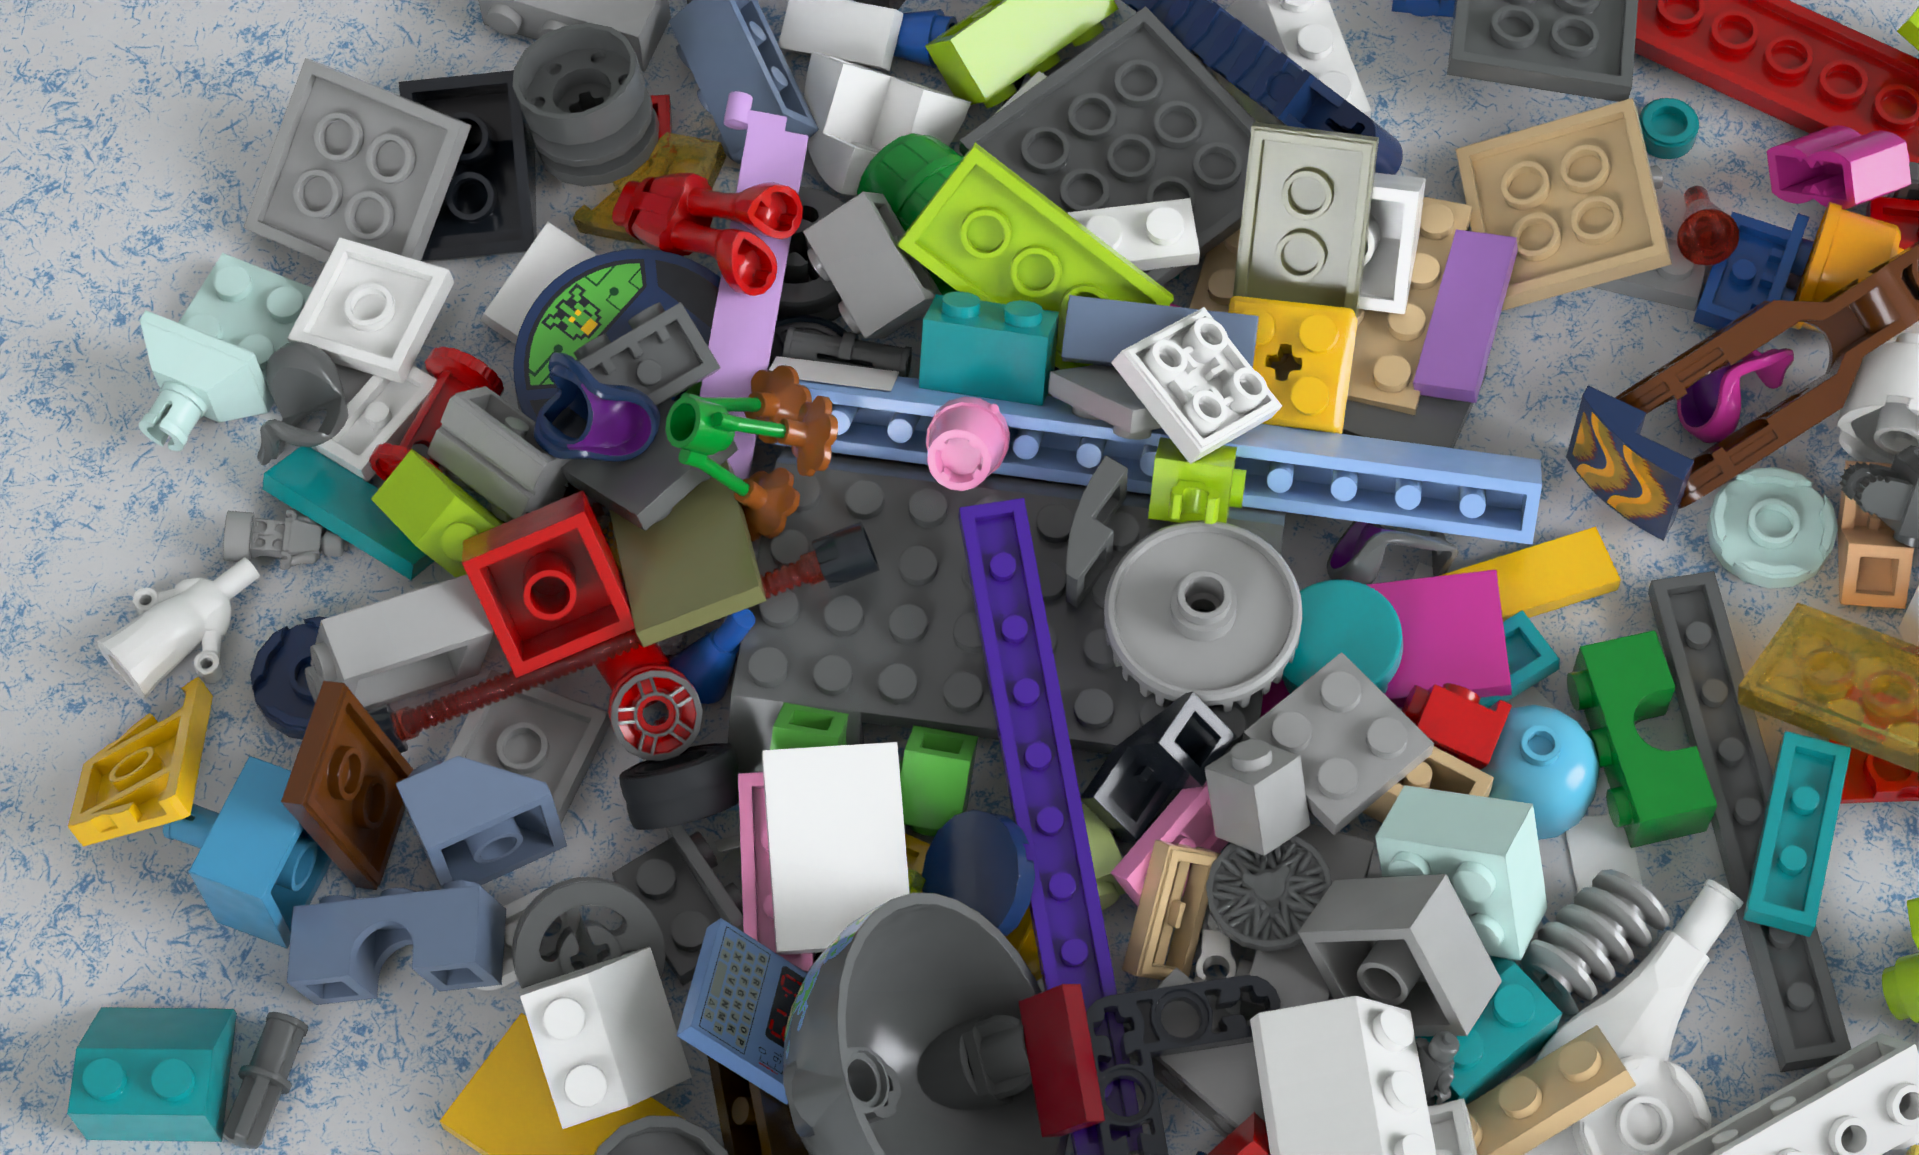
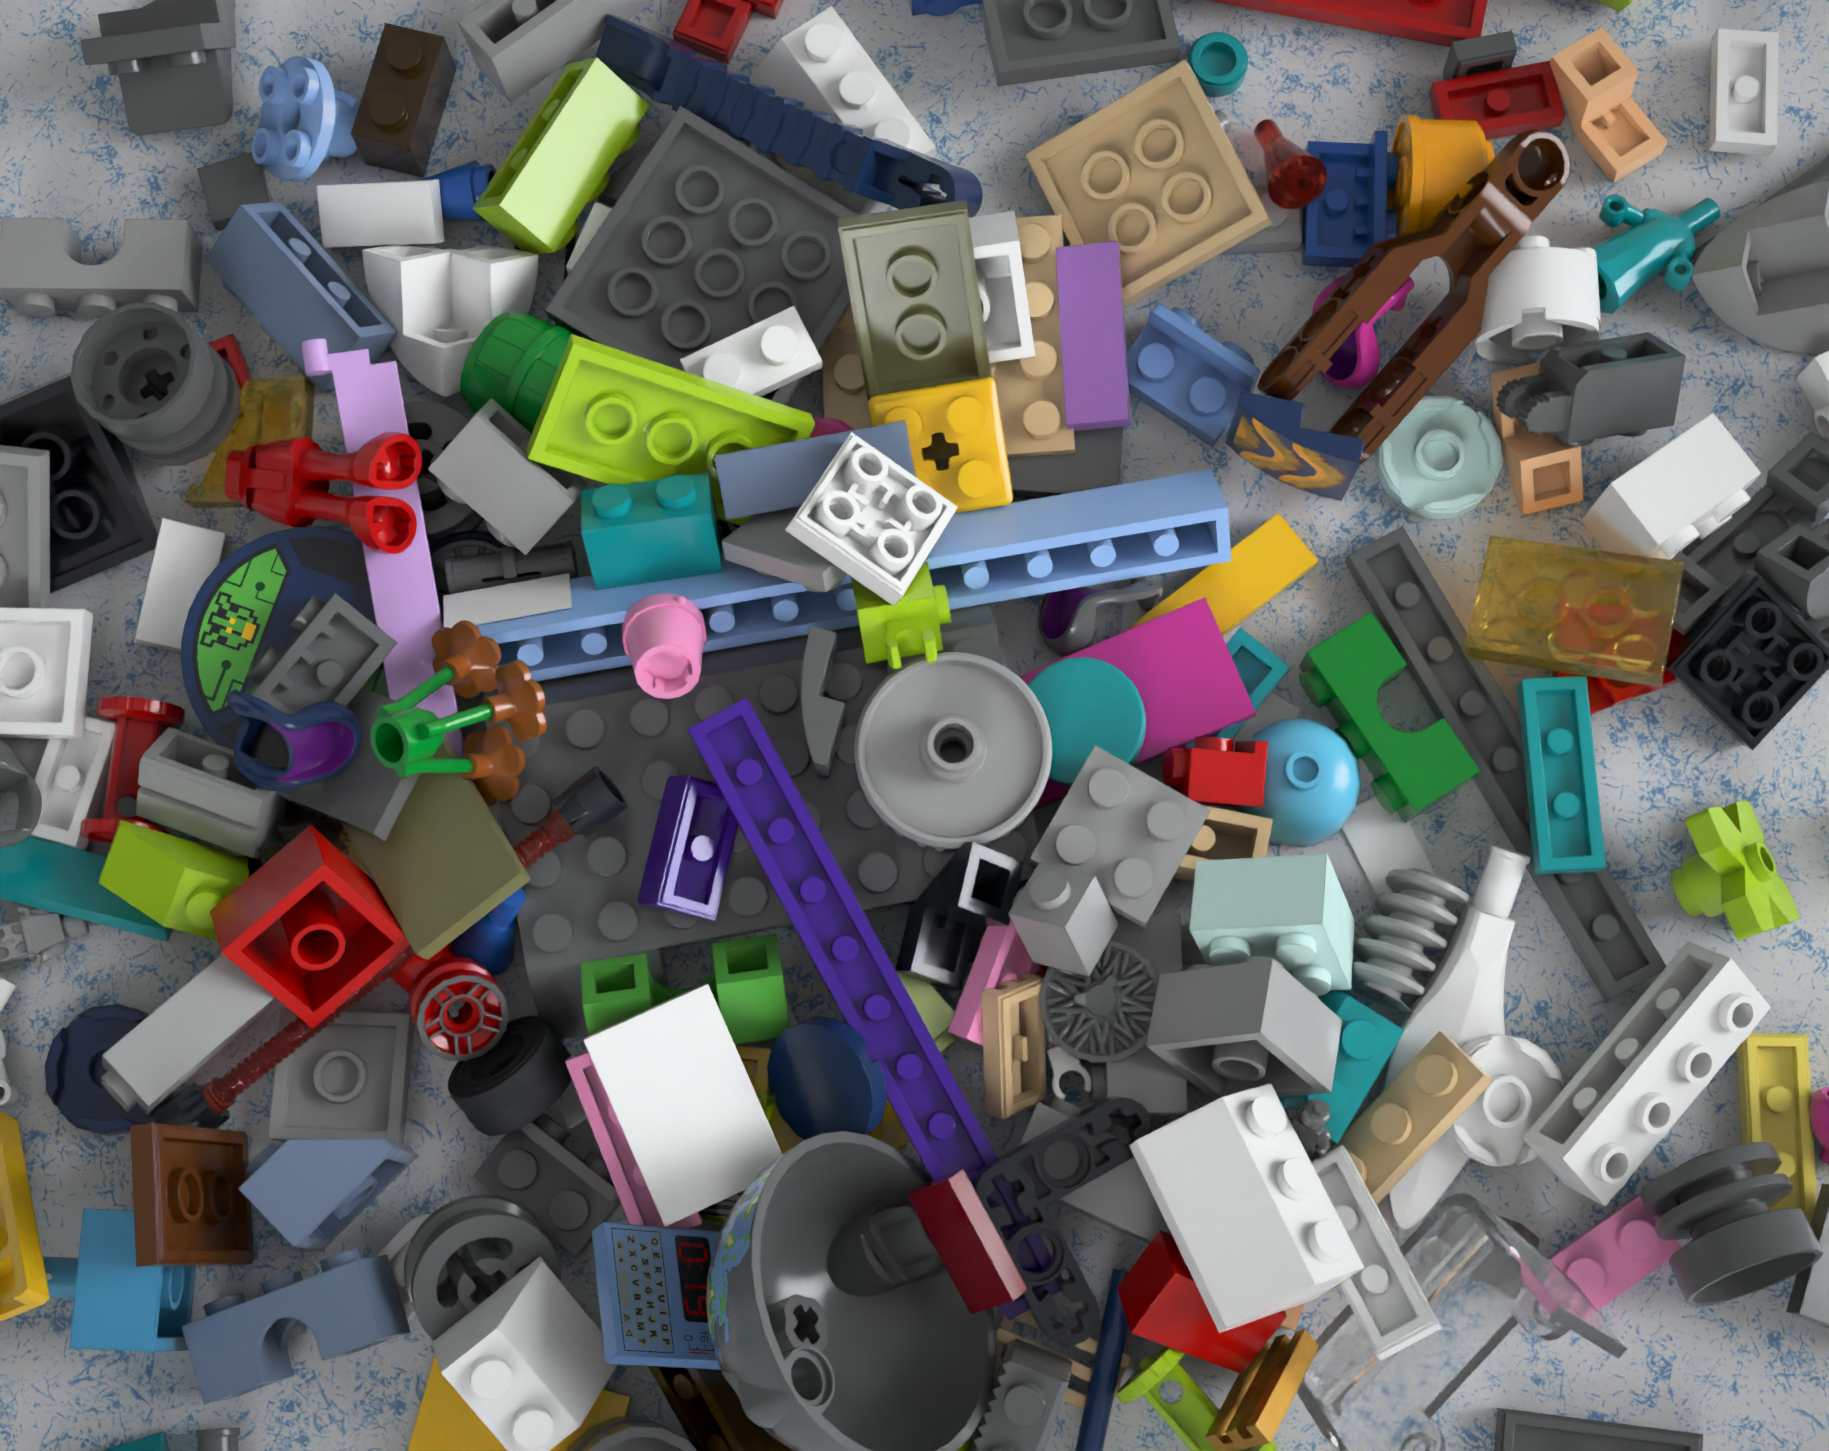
camera: 20 degrees left, 15 degrees up
dark pink brick [1766,125,1911,210] -> none
none -> dark purple slope [638,775,738,921]
none -> medium blue bracket [1126,303,1260,448]

